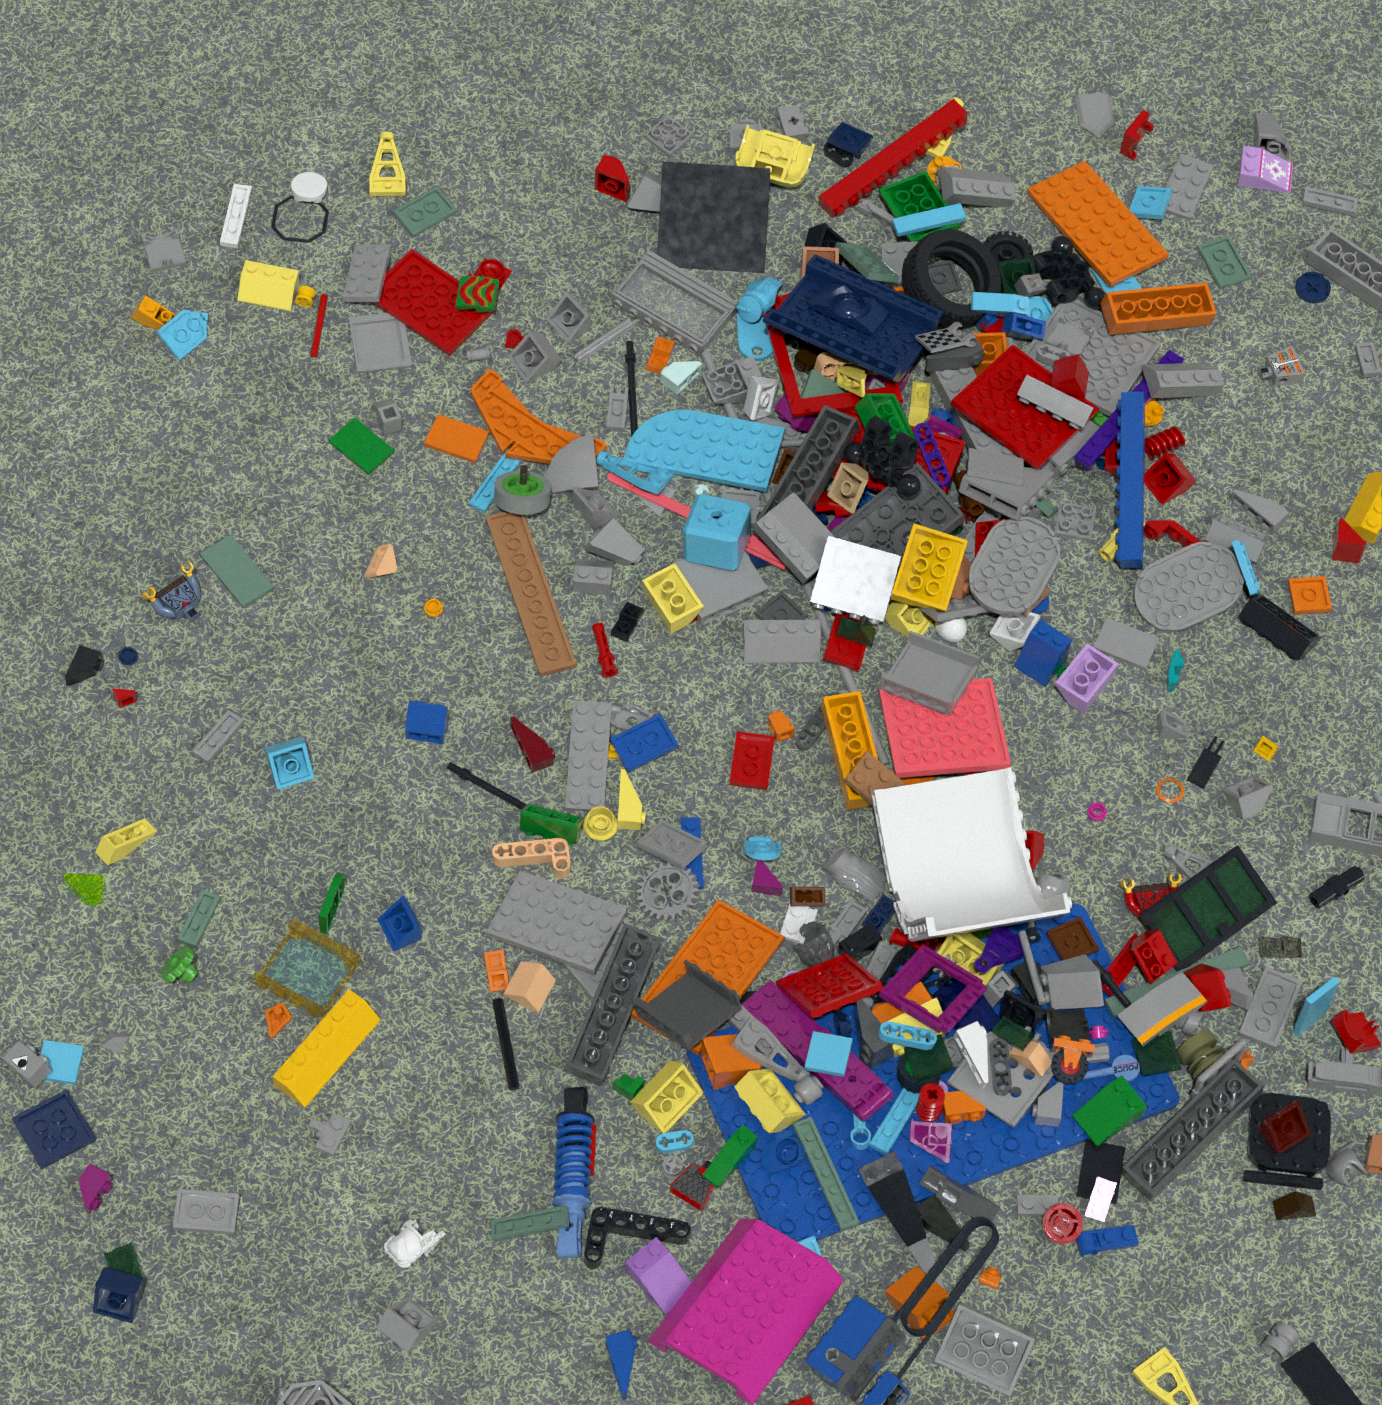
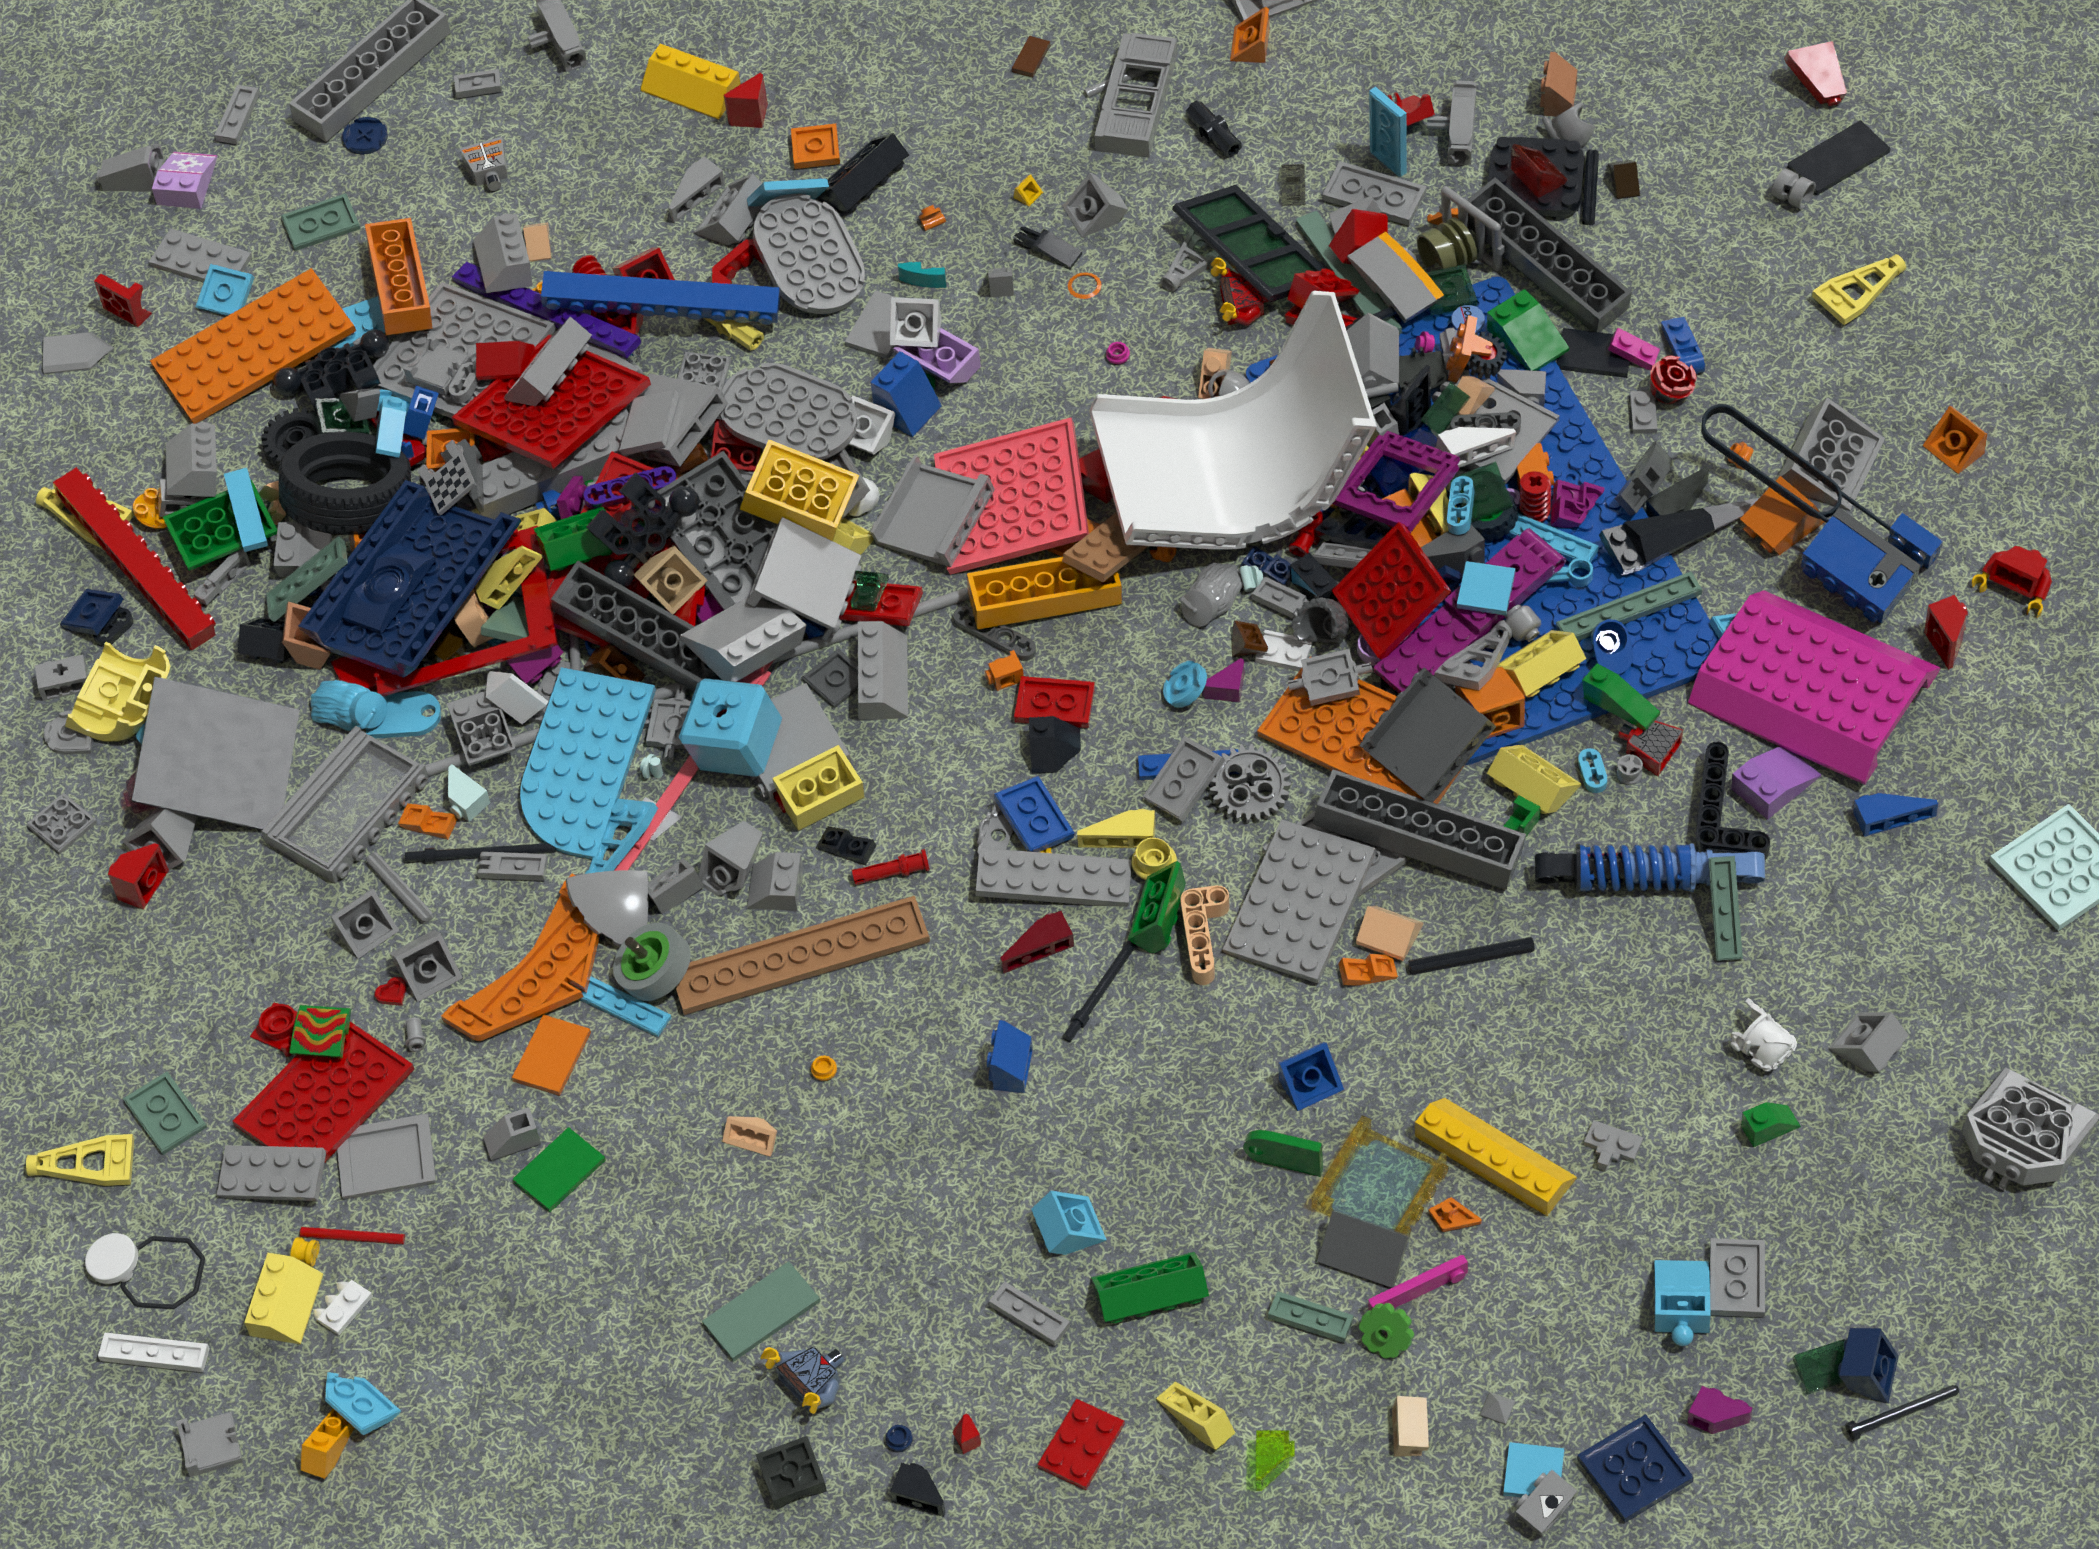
camera: 80 degrees left, 5 degrees down
none -> white plate [313,1280,373,1336]
none -> light nougat slope [523,222,551,262]
none -> pearl dark grey piece [756,1436,827,1510]
none -> white slope [890,297,942,347]
none -> orange plate [918,205,946,231]
none -> black slope [1029,716,1081,774]
none -> red plate [1037,1399,1125,1490]
none -> green slope [1091,1252,1209,1323]
none -> light nougat slope [1198,348,1232,399]
none -> light aqua plate [1239,565,1263,592]
none -> light grey plate [1288,649,1373,706]
none -> dark grey tile [1317,1210,1410,1288]
none -> dark pink plate [1368,1255,1468,1311]
none -> tan hinge [1392,1396,1429,1457]
none -> medium azure slope [1655,1260,1710,1346]
none -> green slope [1741,1102,1801,1147]
none -> black bar [1845,1385,1959,1441]

